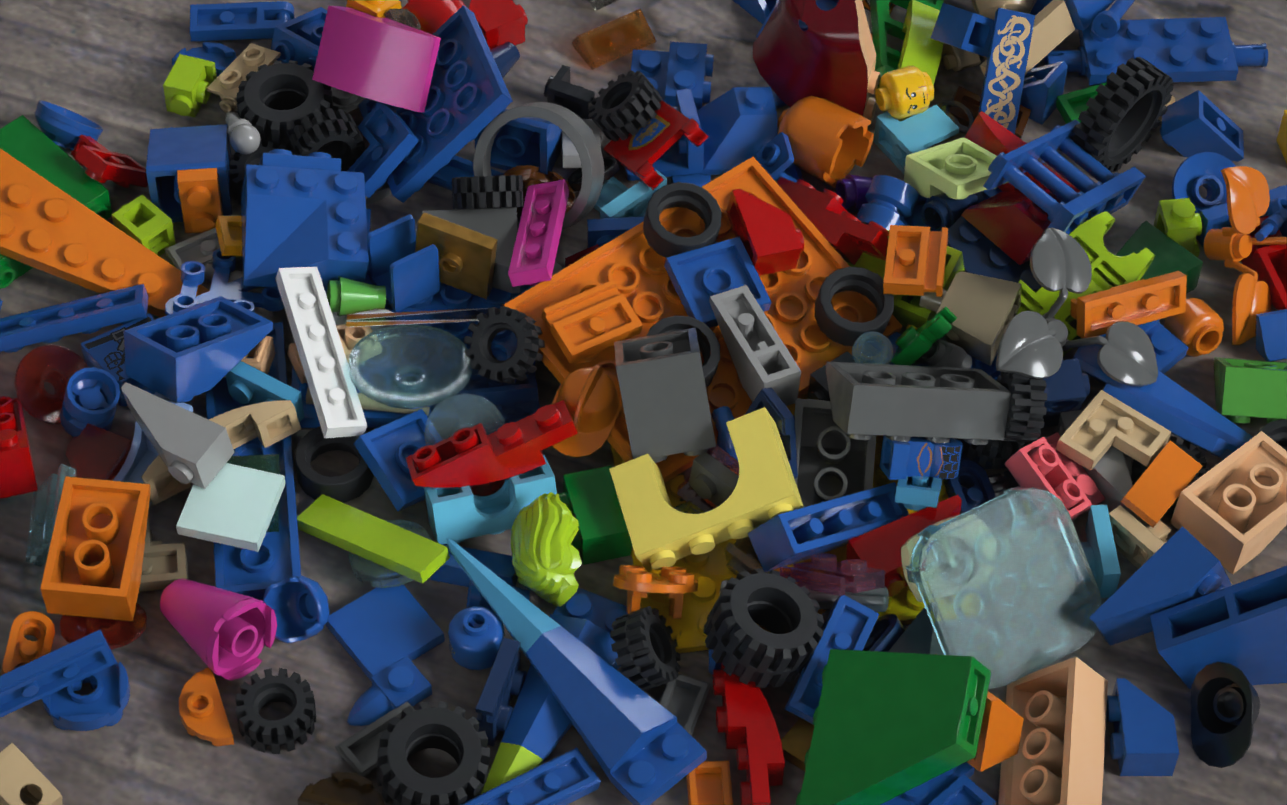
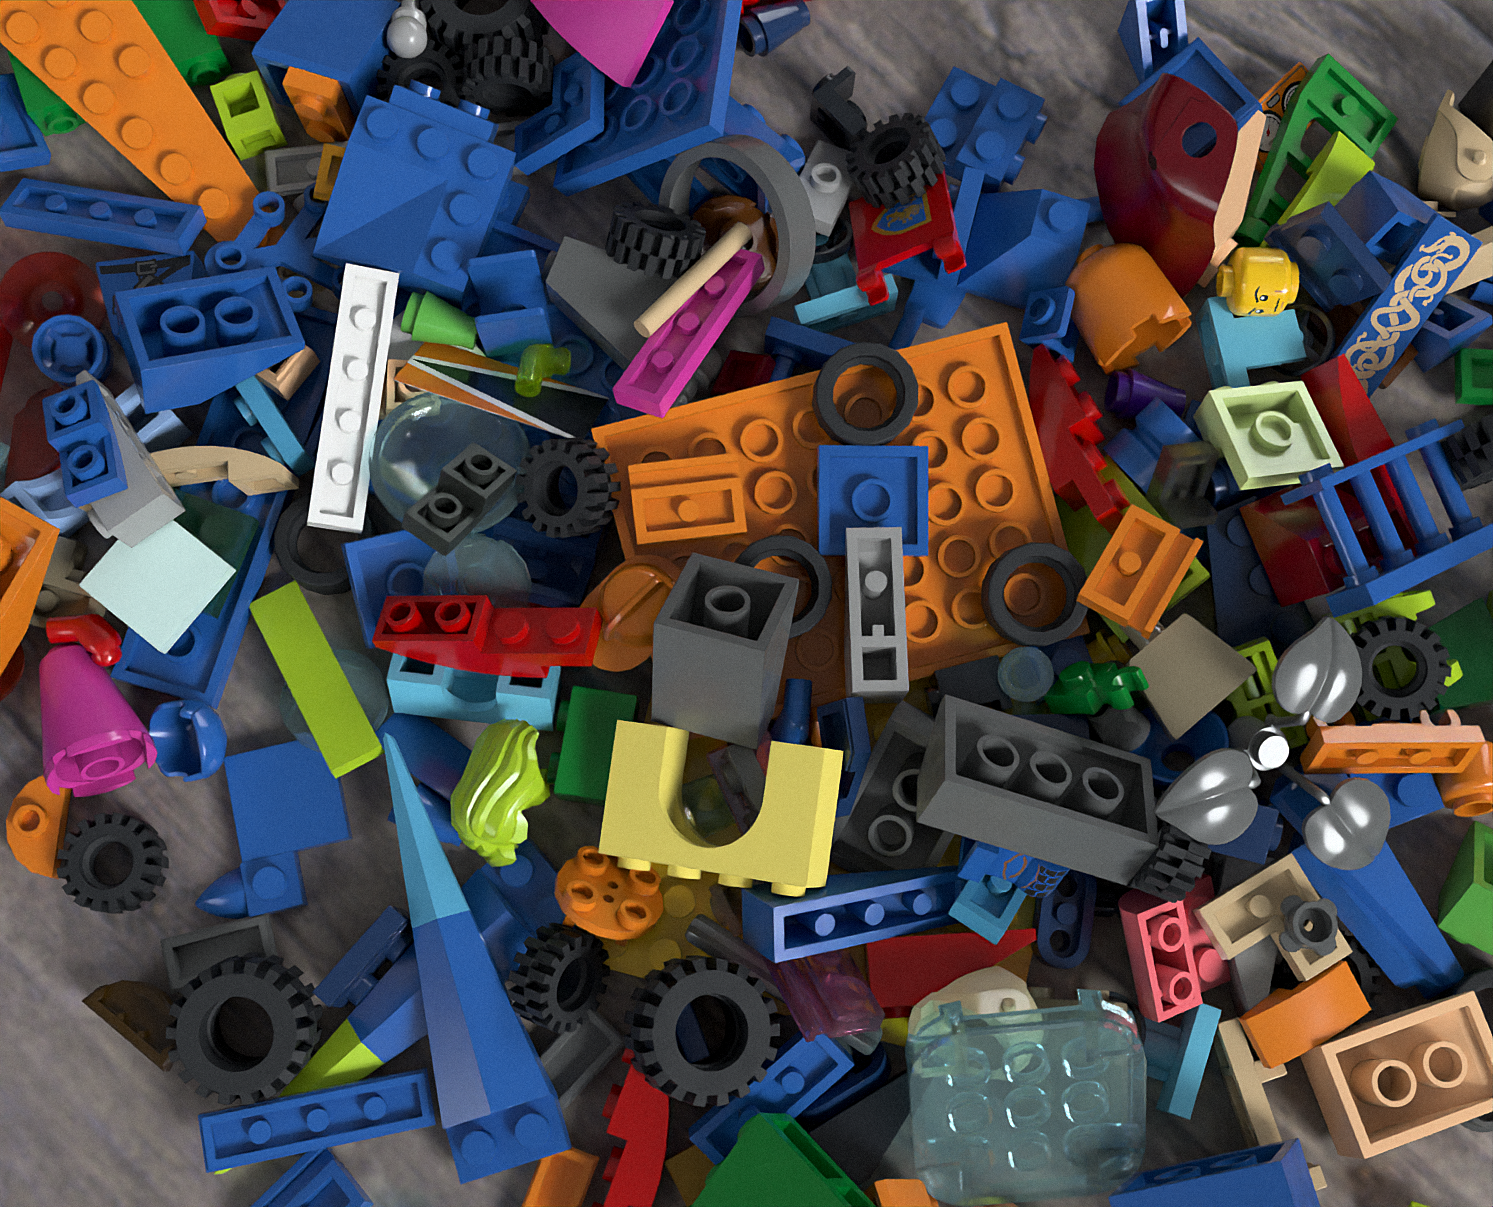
camera: 25 degrees right, 25 degrees up
pearl gold plate [415,212,498,299] -> none
blue head [448,606,505,670] -> none
clear orange slope [571,9,656,70] -> none
red slope [726,189,805,276] -> none
none -> blue slope [42,380,128,508]
none -> red arm [46,613,122,667]
none -> pearl dark grey slope [401,442,517,557]
none -> clear neon green arm [515,344,571,397]
none -> tan bar [634,222,752,338]
none -> clear smoke bracket [1145,440,1220,529]
none -> dark blue plate [1263,201,1392,313]
none -> dark grey plate [1279,895,1338,956]
none -> black tyre [1349,615,1452,720]

